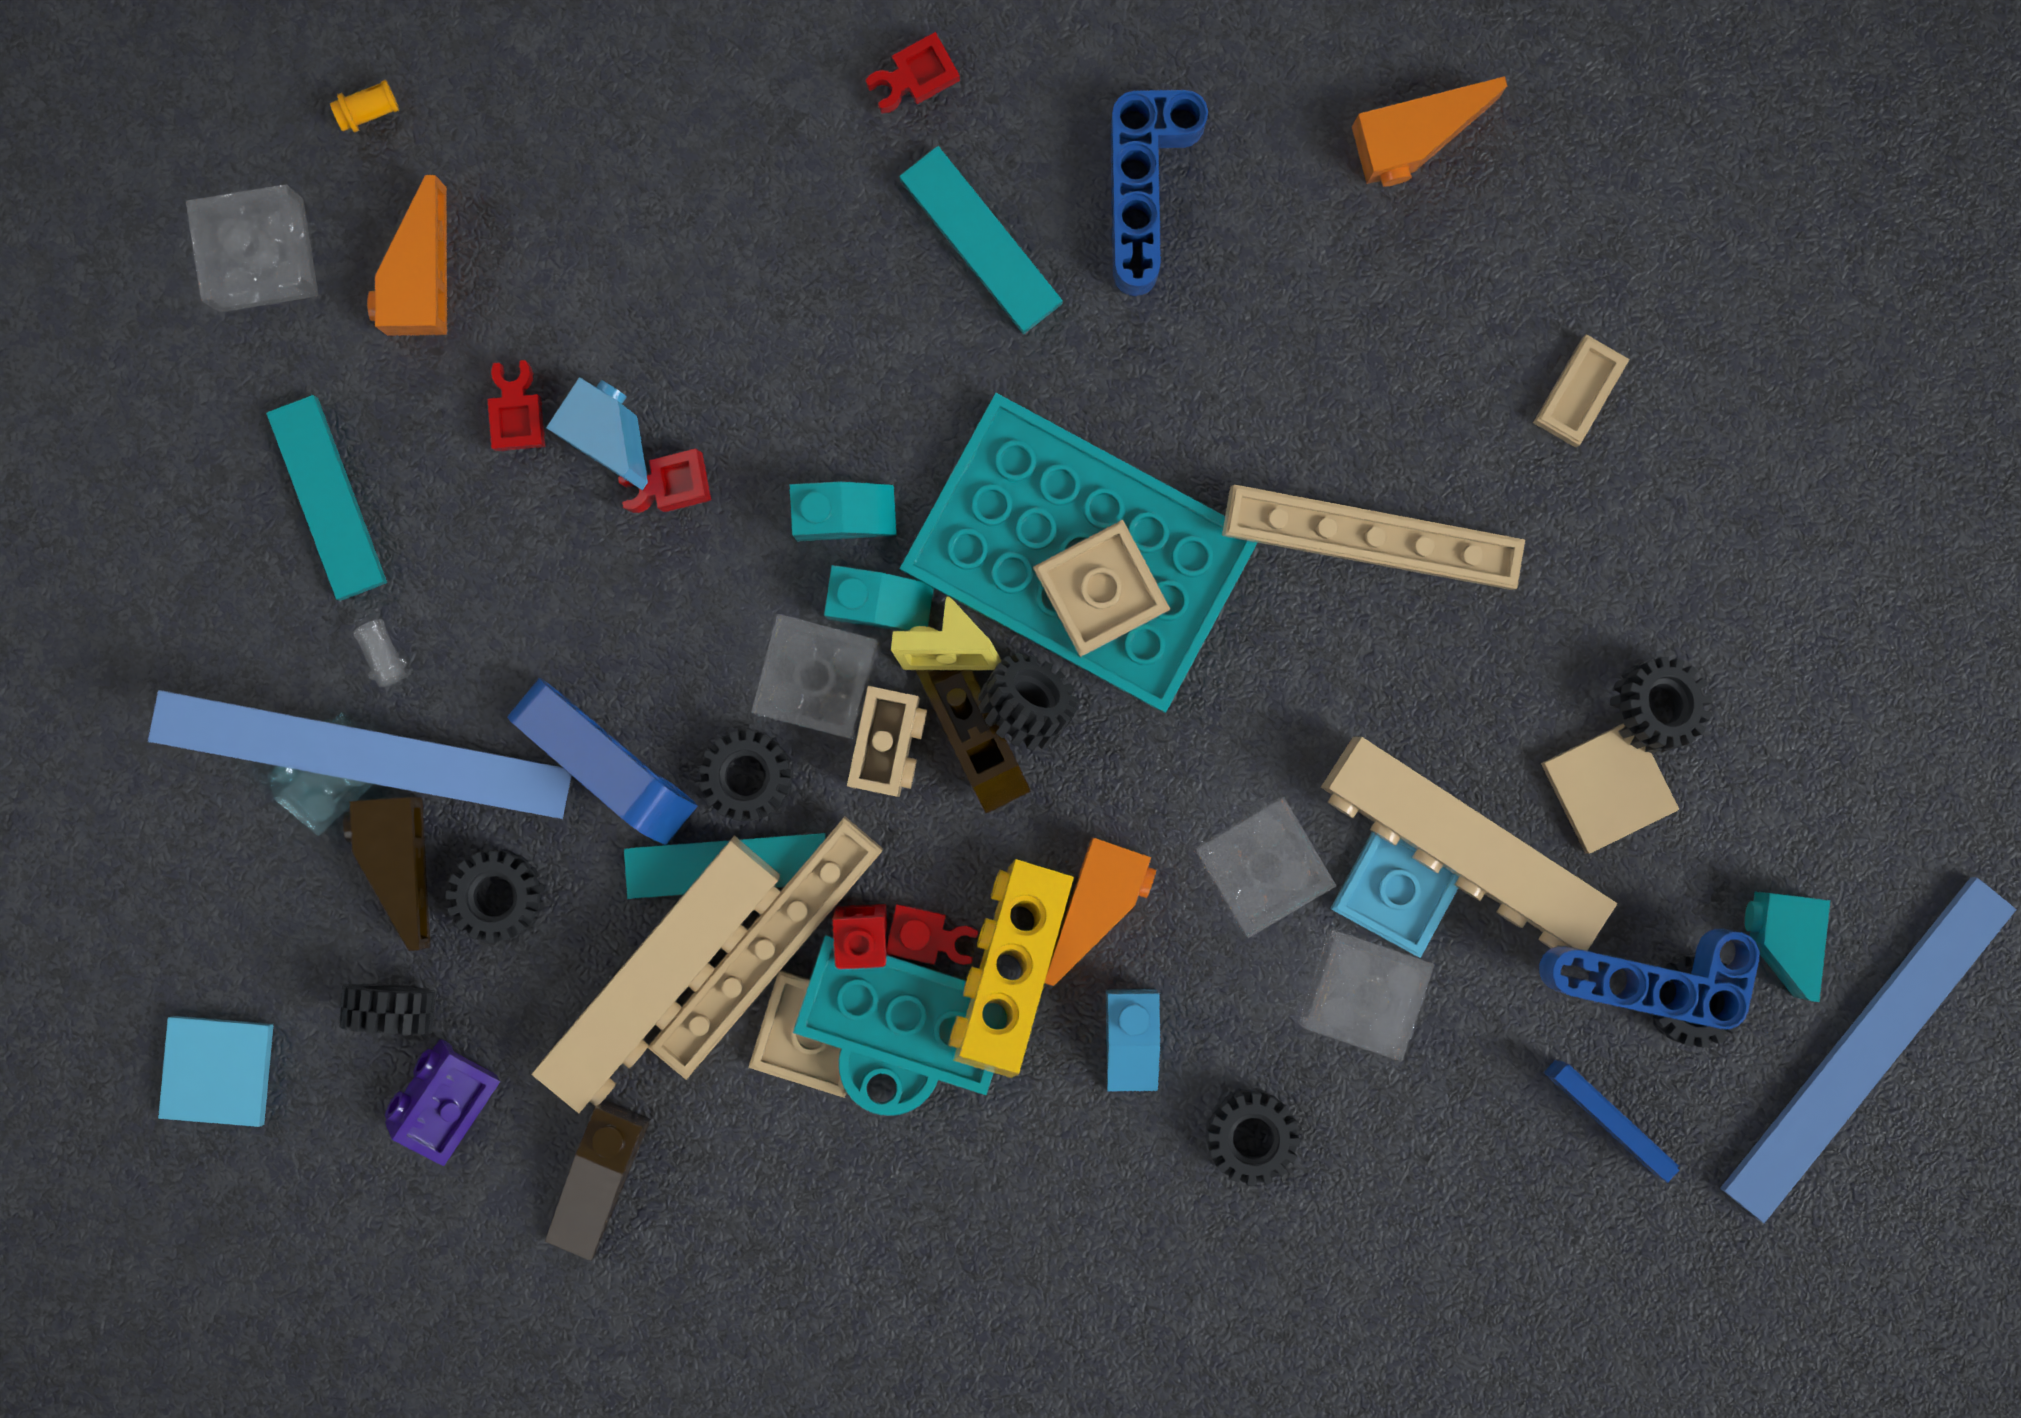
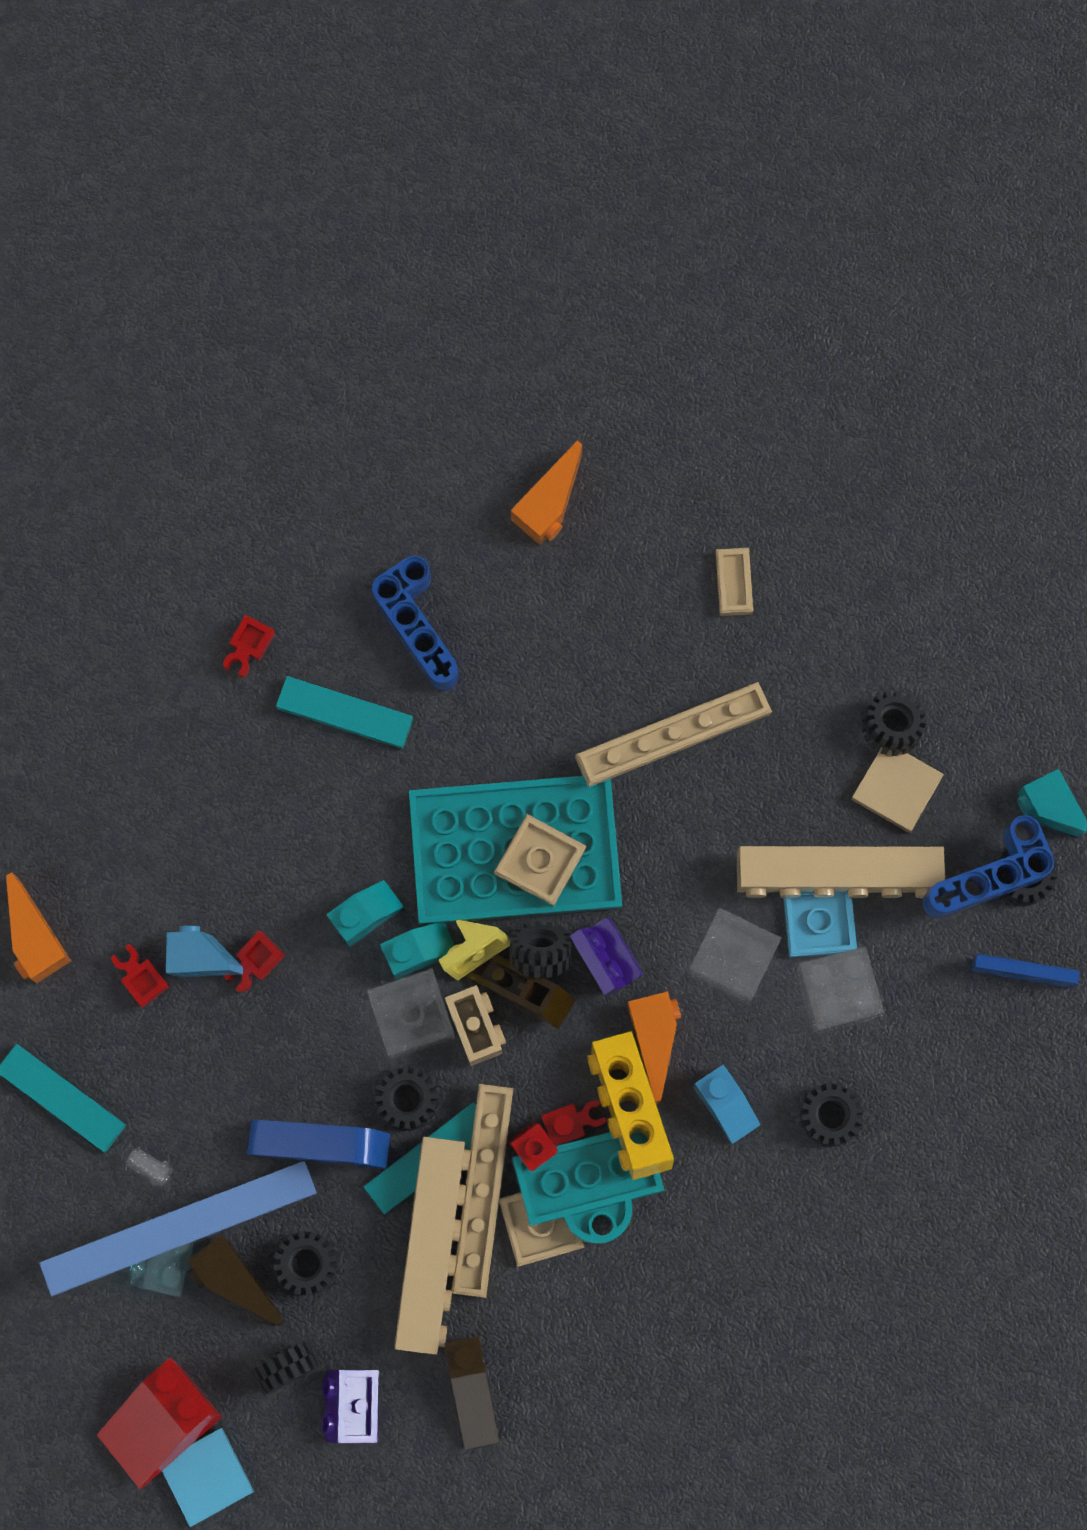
camera: 30 degrees left, 10 degrees down
none -> red slope [97,1358,222,1489]
none -> dark purple bracket [570,918,643,995]

